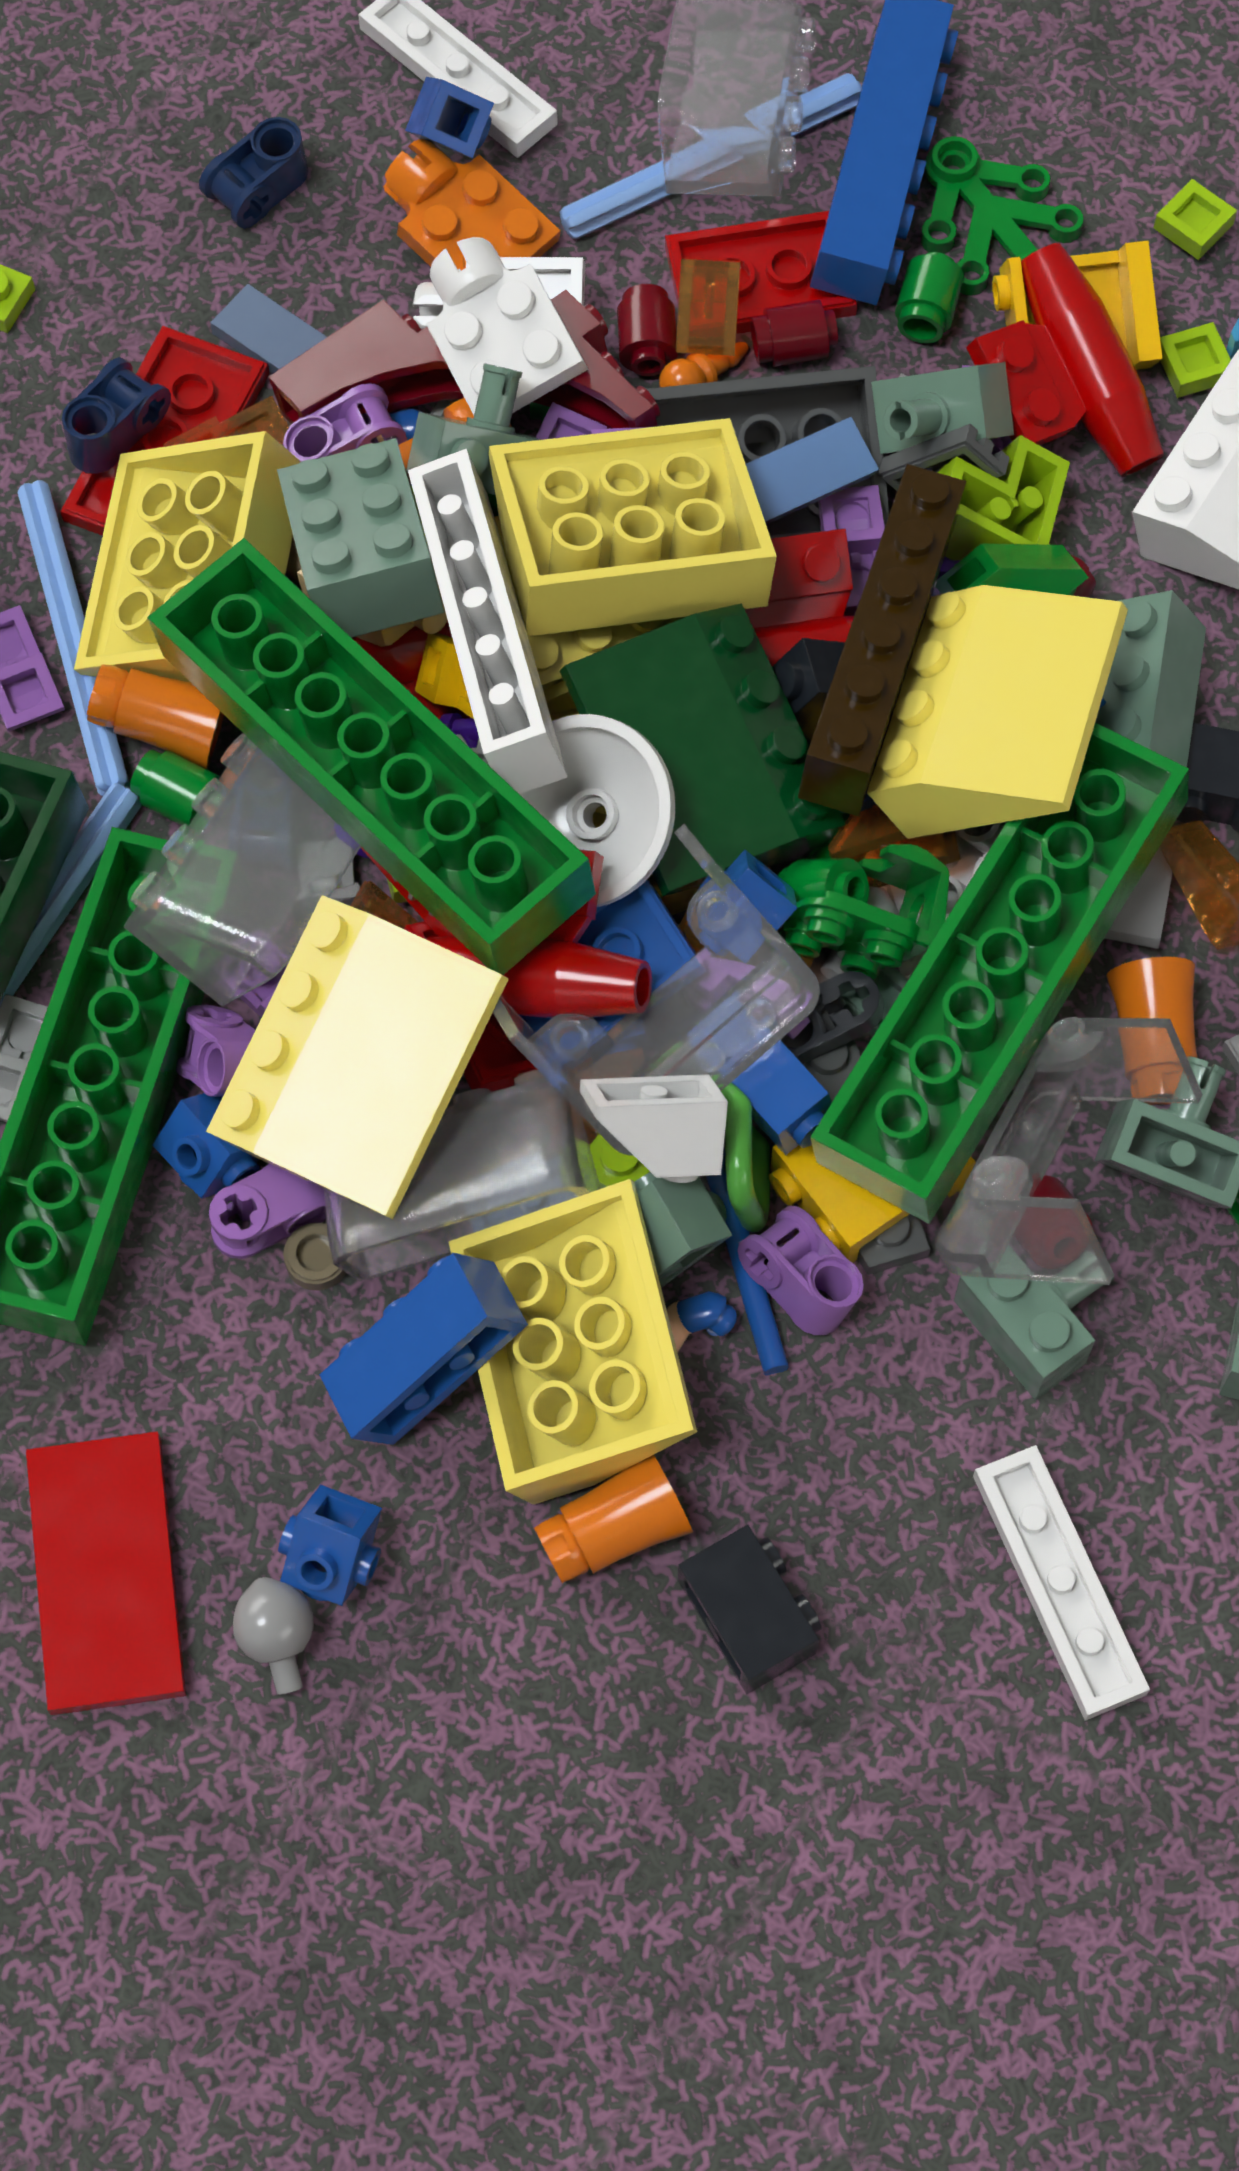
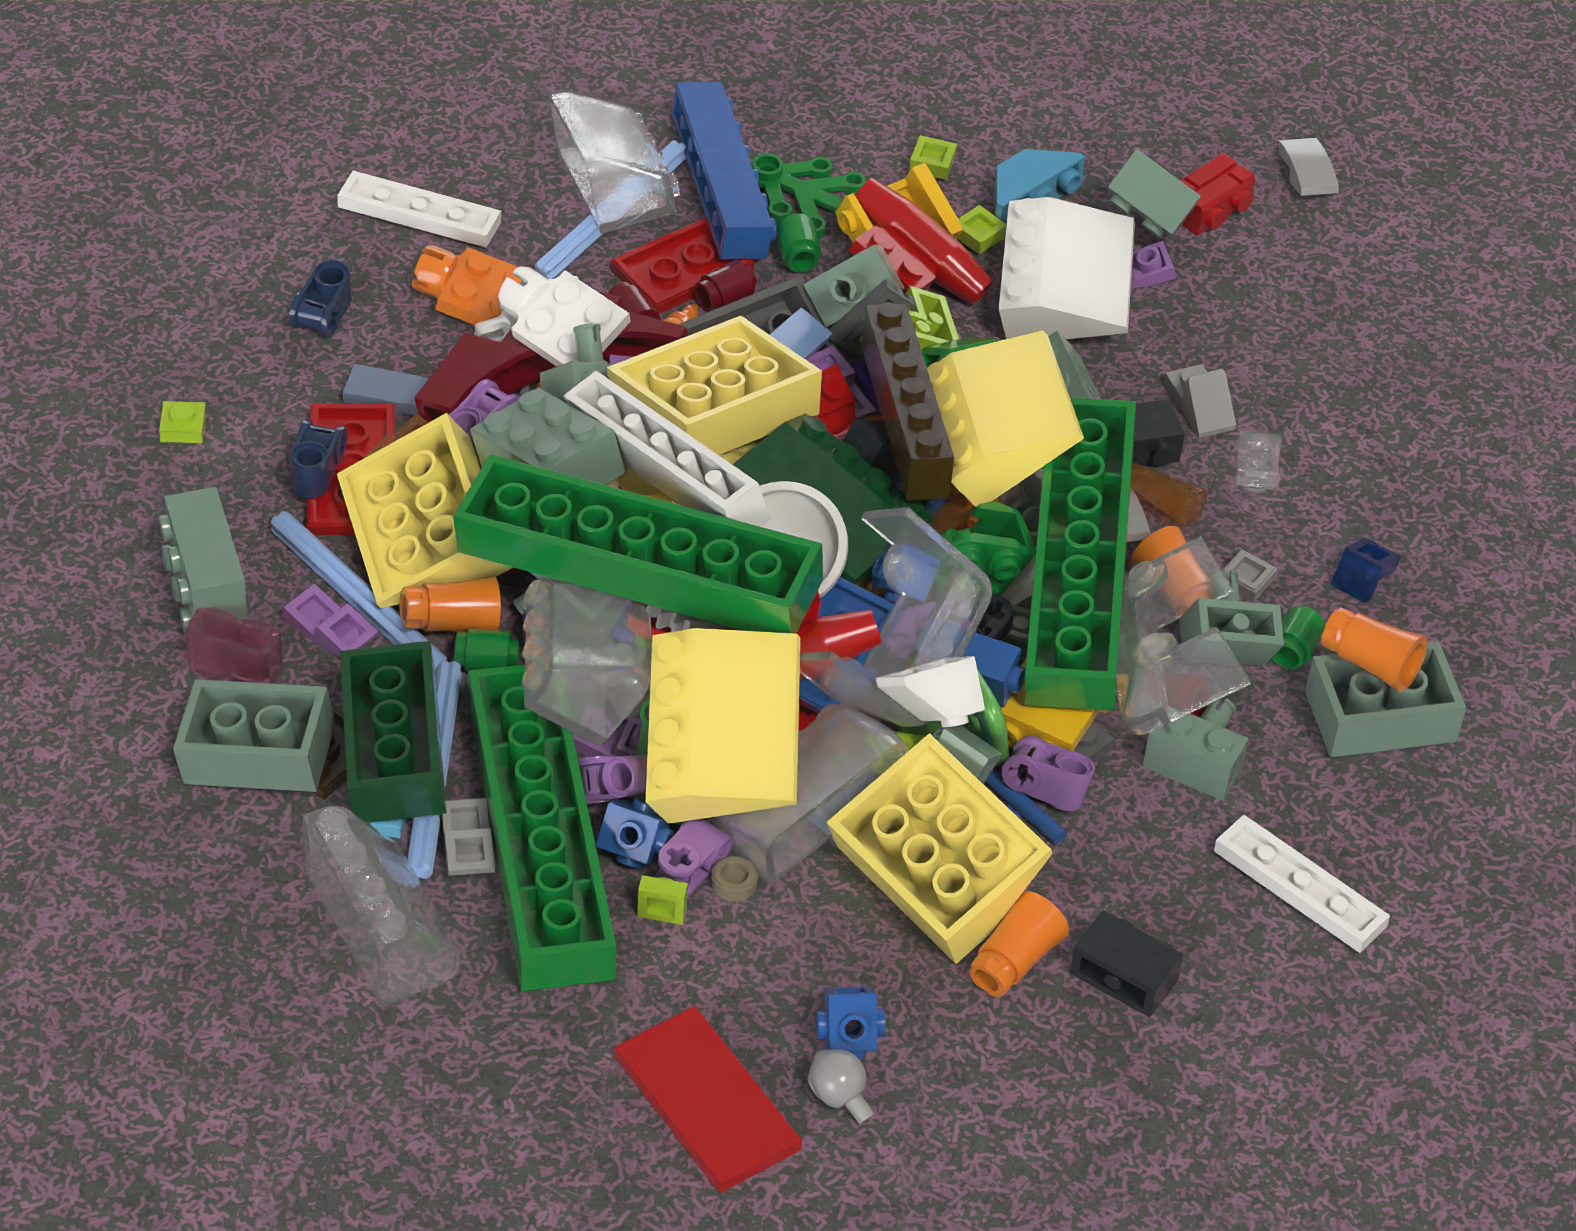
camera: 30 degrees left, 20 degrees down
blue brick [319,1253,528,1445] -> none
blue brick [405,76,494,158] -> none
clear orange slope [676,257,741,356] -> none
none -> lime plate [637,875,688,925]

